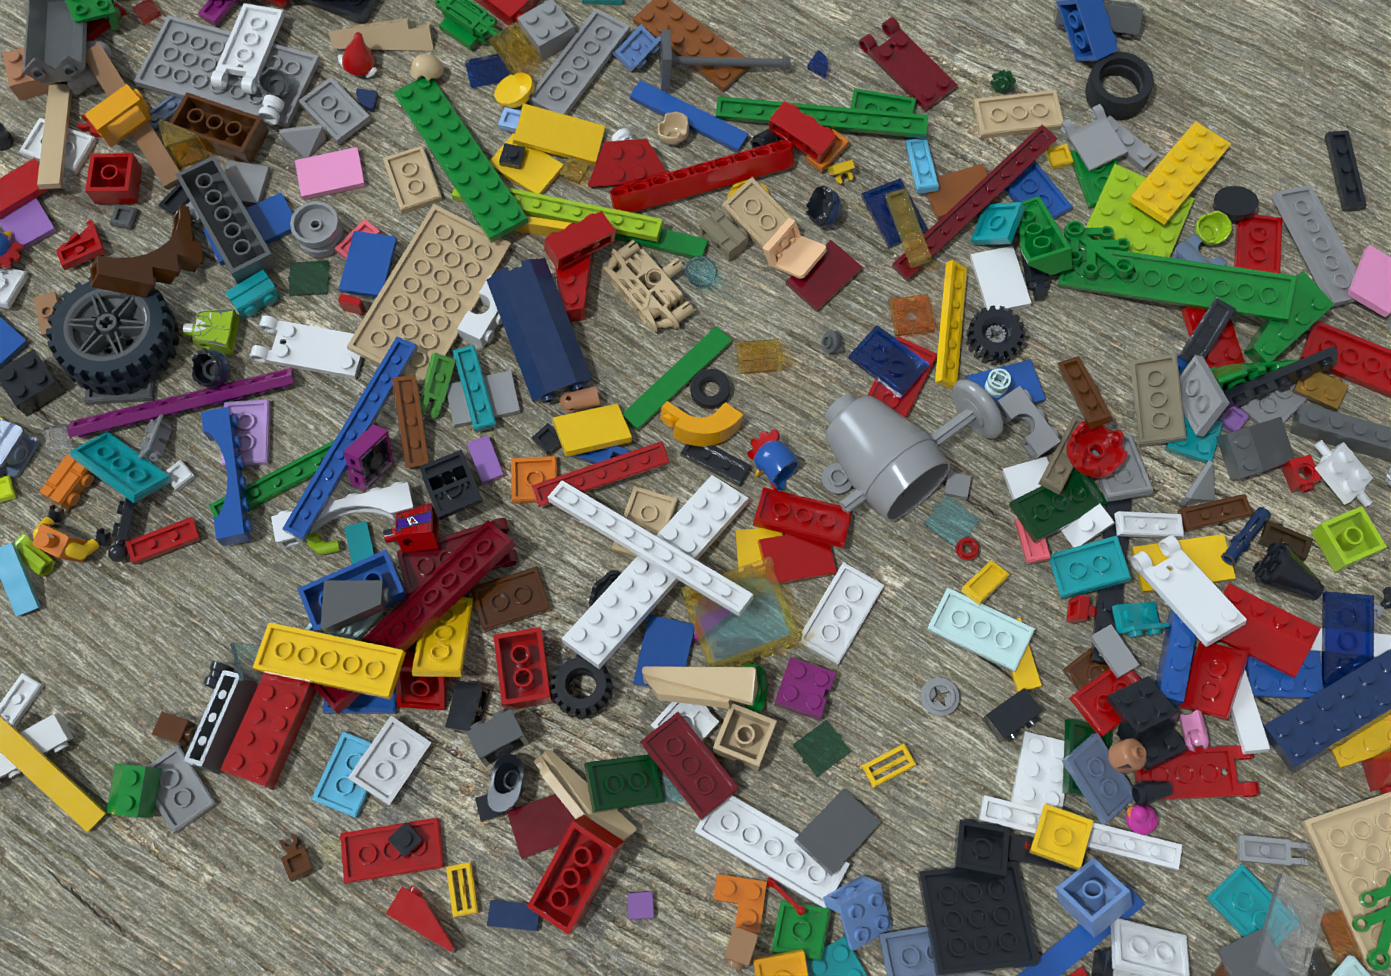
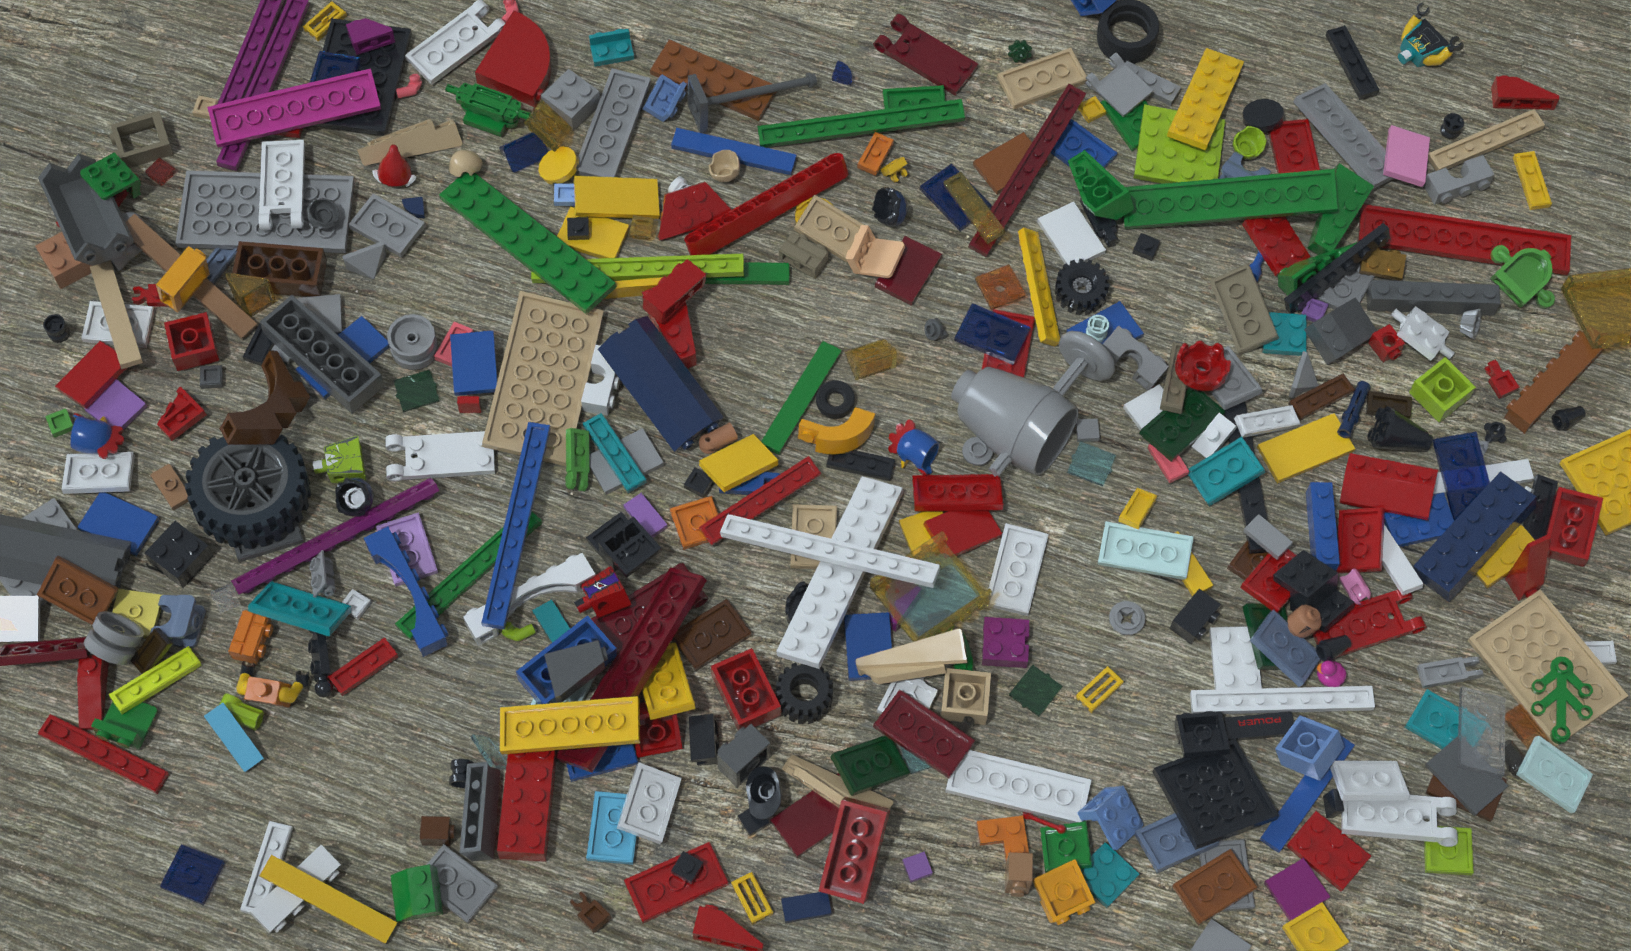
camera: 20 degrees left, 5 degrees down
teal brick [225,270,281,319] -> none
white wheel [257,95,285,125] -> none
bright pink tile [295,147,366,200] -> none
magenta piece [344,424,394,491] -> none
tan tile [383,145,443,214] -> none
dark orange plate [392,375,429,468] -> none
tan piece [602,240,695,333] -> none
clear light blue hair [684,256,718,289] -> none
black cone [751,129,779,149] -> none
red brick [768,101,836,164] -> none
dark grey tile [794,788,881,876] -> none
medium azure tile [905,137,939,194] -> none
red plate [955,537,979,561] -> none
teal plate [970,202,1025,245] -> none
yellow plate [1029,803,1094,870] -> none
reddish brown plate [1058,356,1112,429] -> none
green plant [1064,221,1133,278] -> none
red tile [1066,595,1097,624] -> none
teal bracket [1112,601,1170,638] -> none
white hinge [1130,535,1247,647] -> none
black tile [1178,297,1236,363] -> none
light grey plate [1180,355,1230,436] -> none
none -> black plate [1132,233,1160,261]

